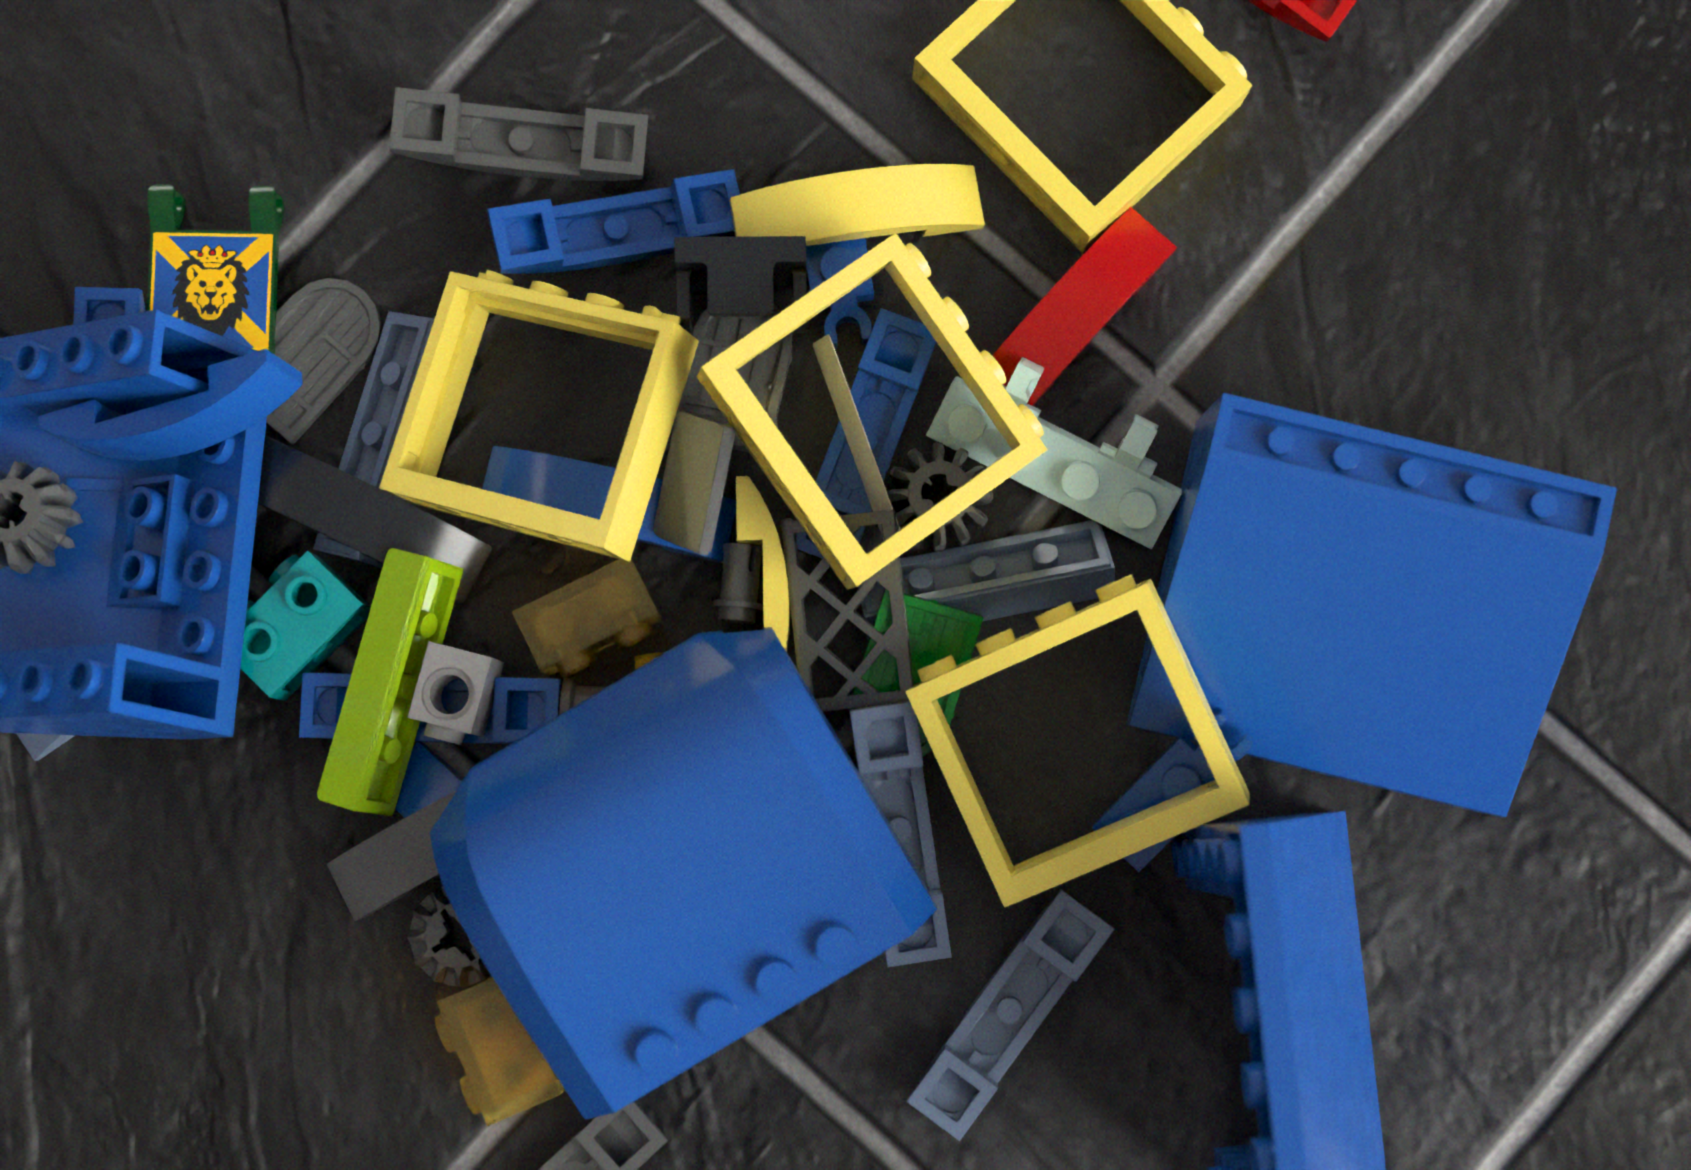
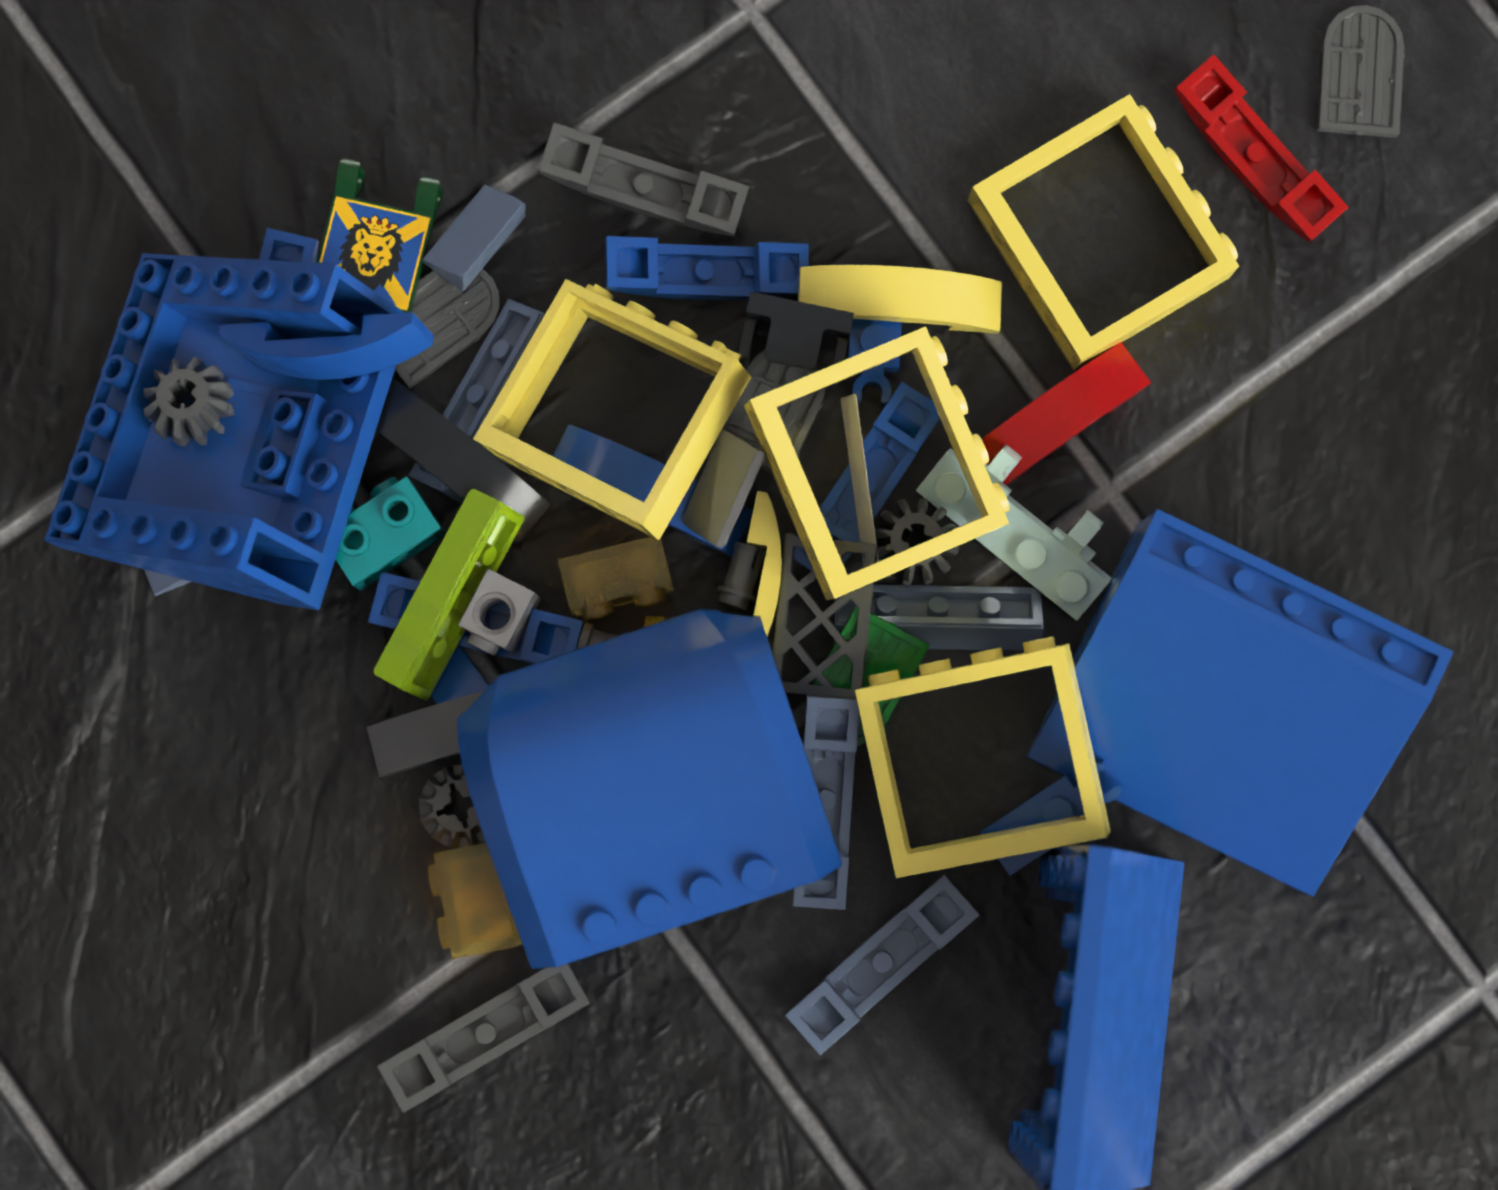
camera: 15 degrees right, 0 degrees up
none -> sand blue slope [422,185,525,292]

